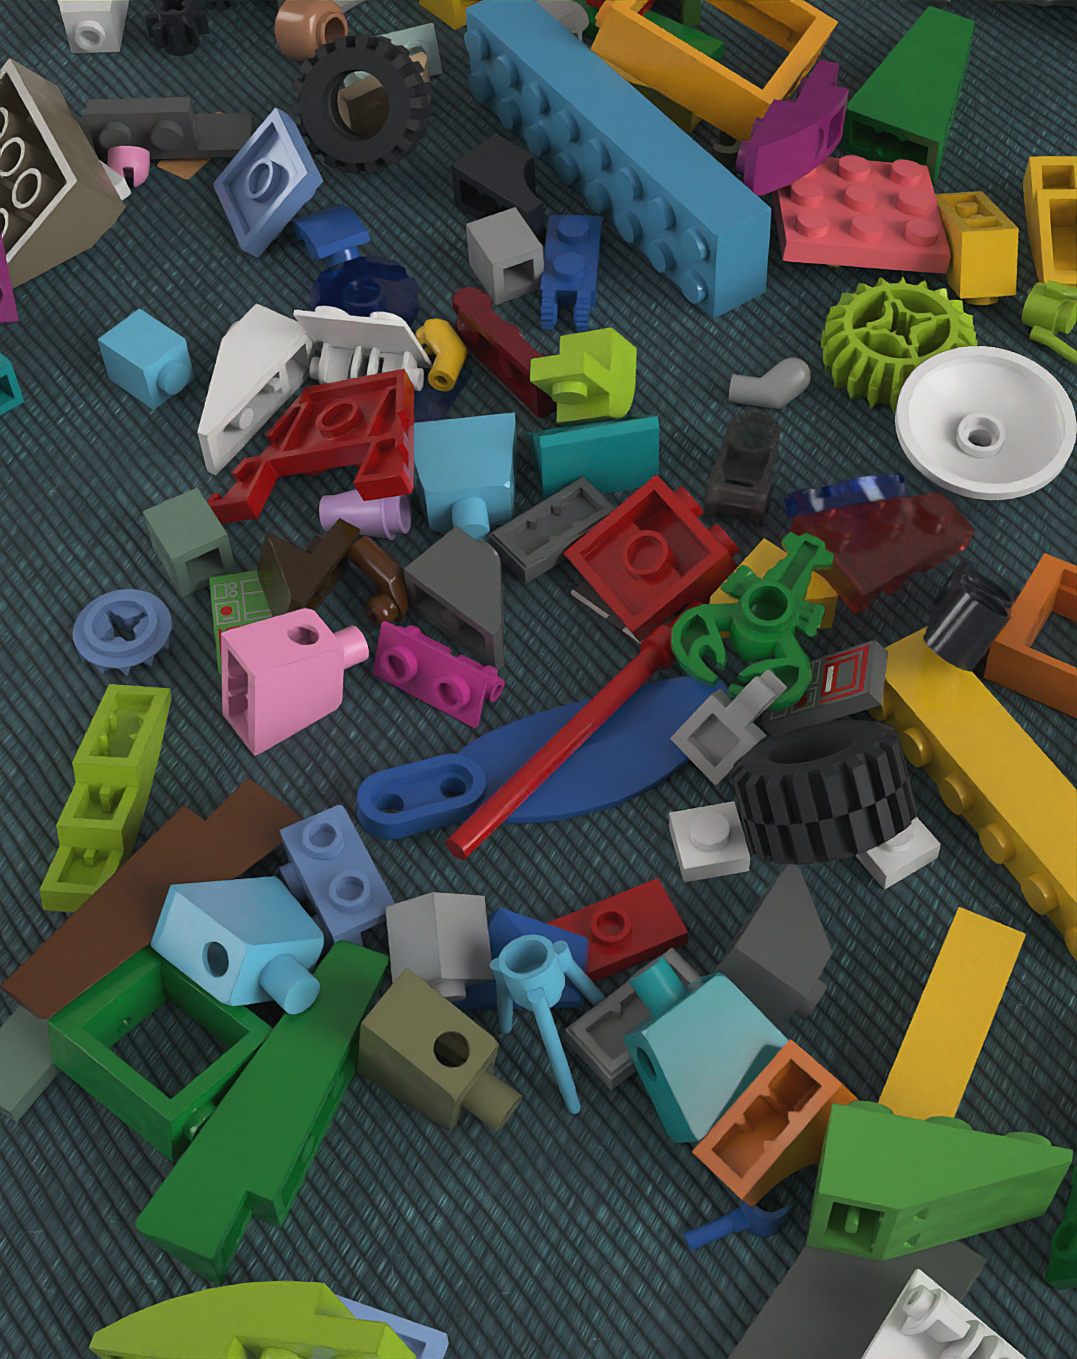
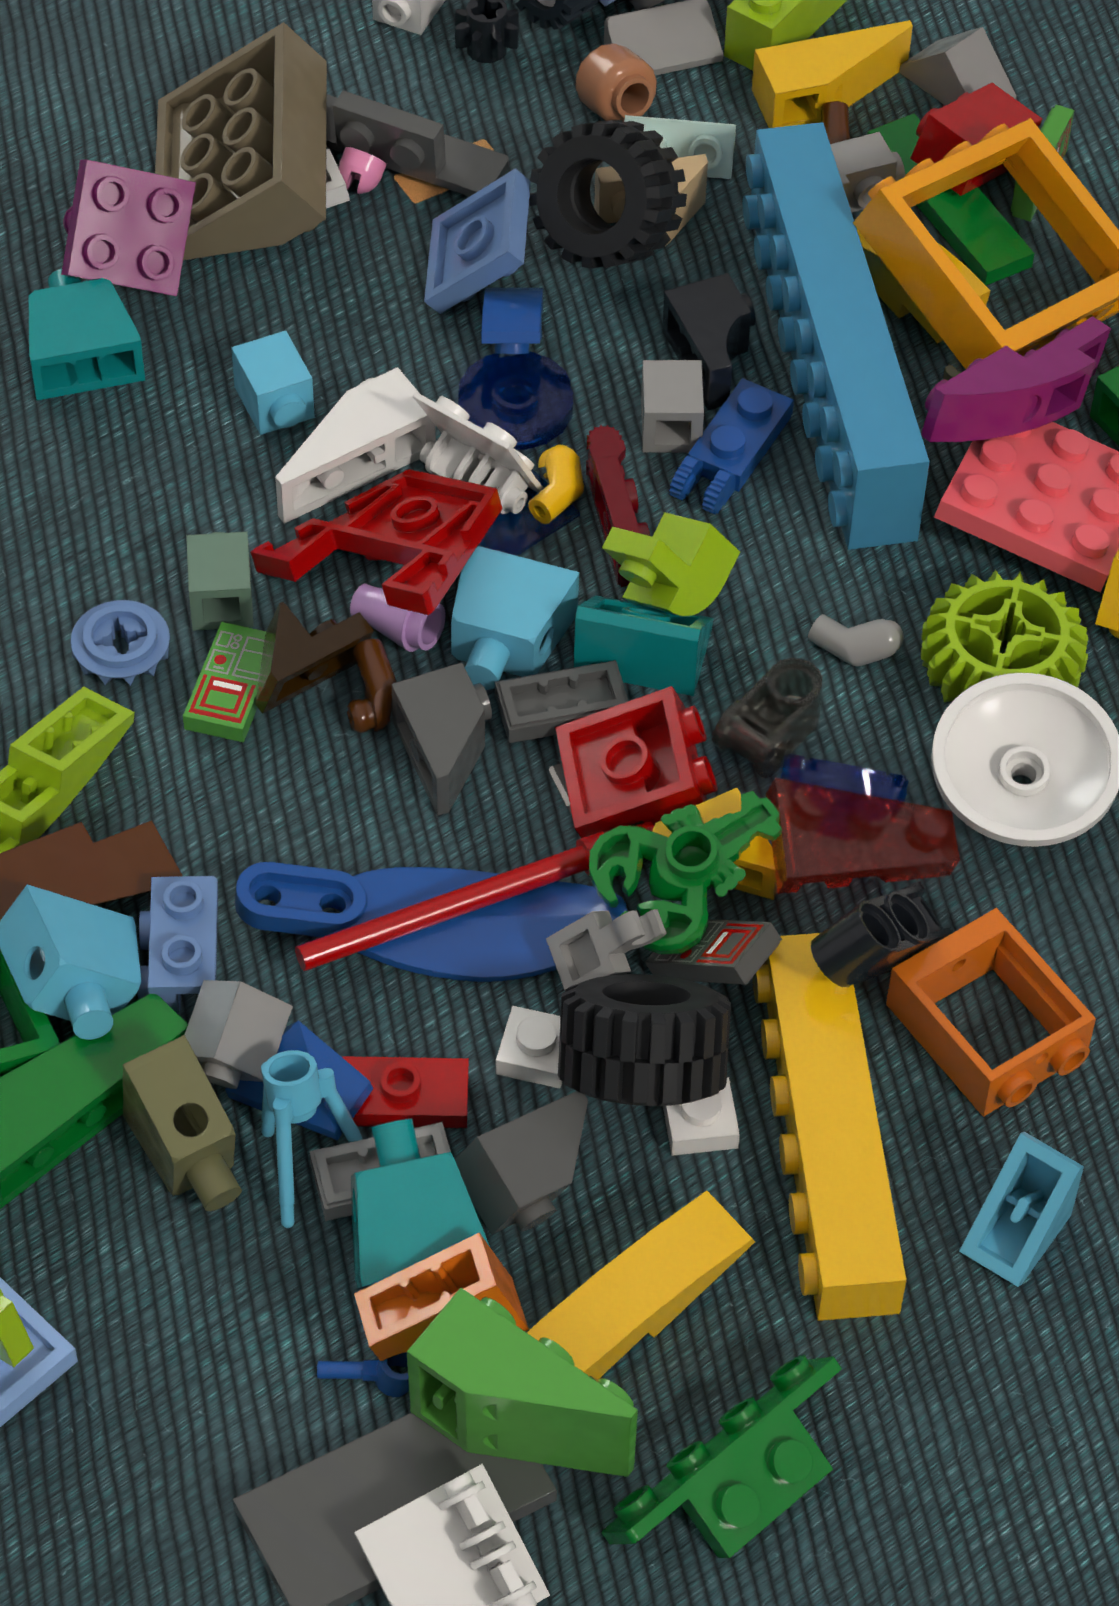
camera: 20 degrees right, 0 degrees up
bright pink torso [221,608,369,756] -> none
dark pink hinge [373,621,505,729] -> none

